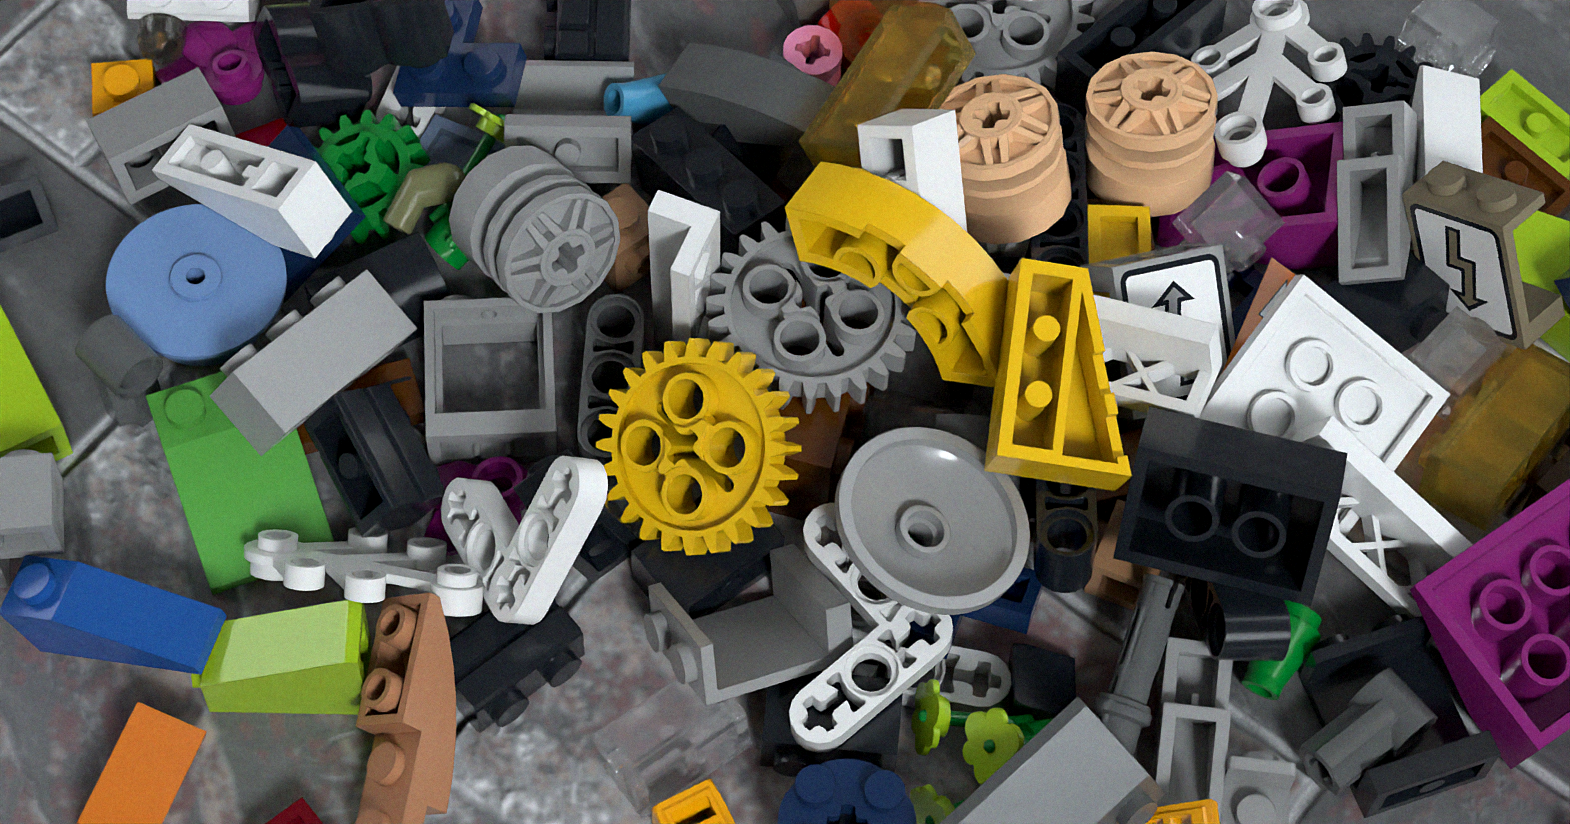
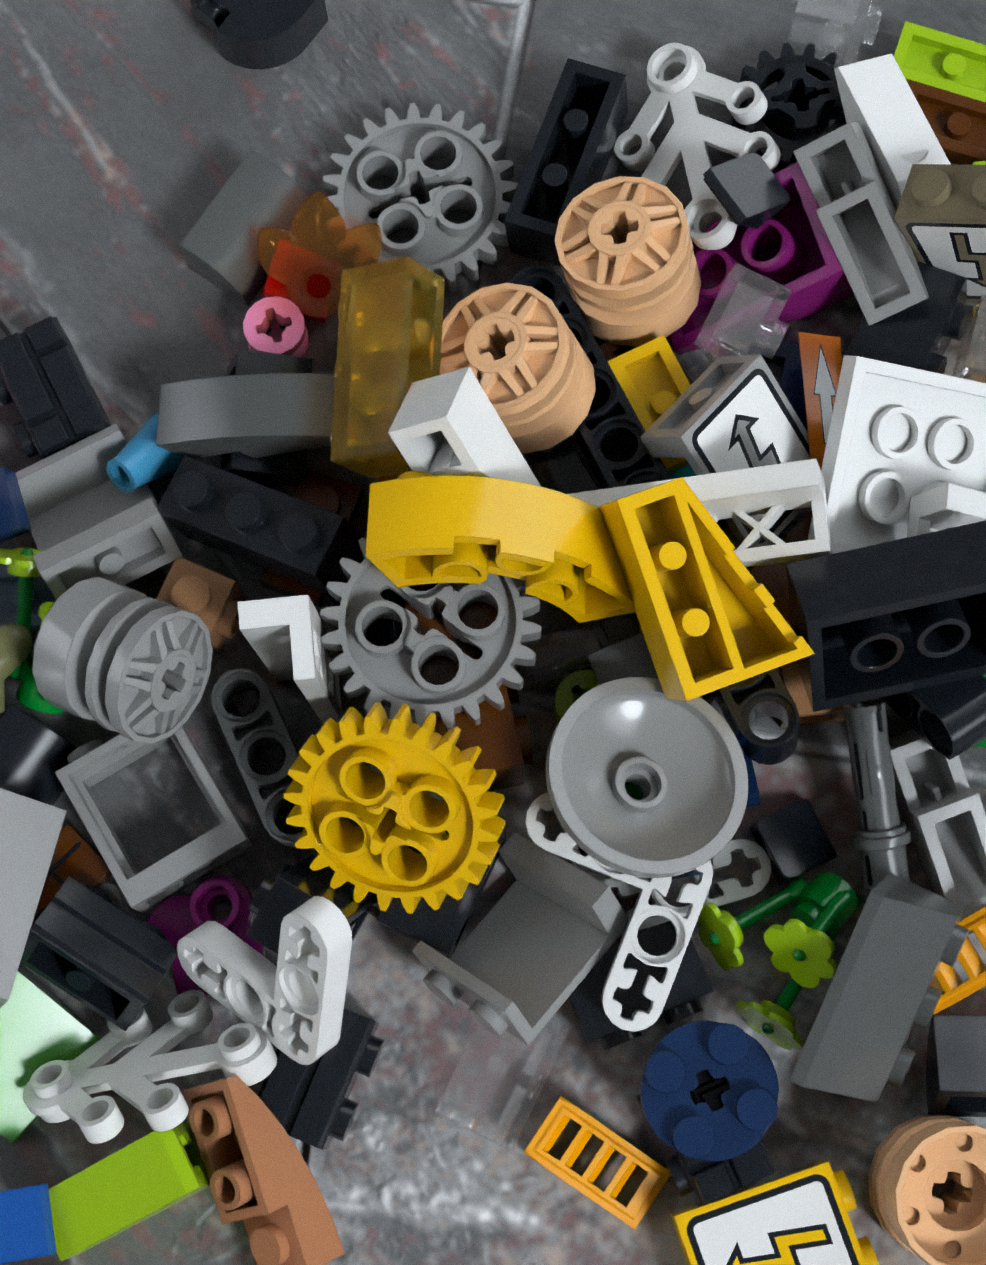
camera: 20 degrees left, 15 degrees up
none -> slope [702,153,790,229]

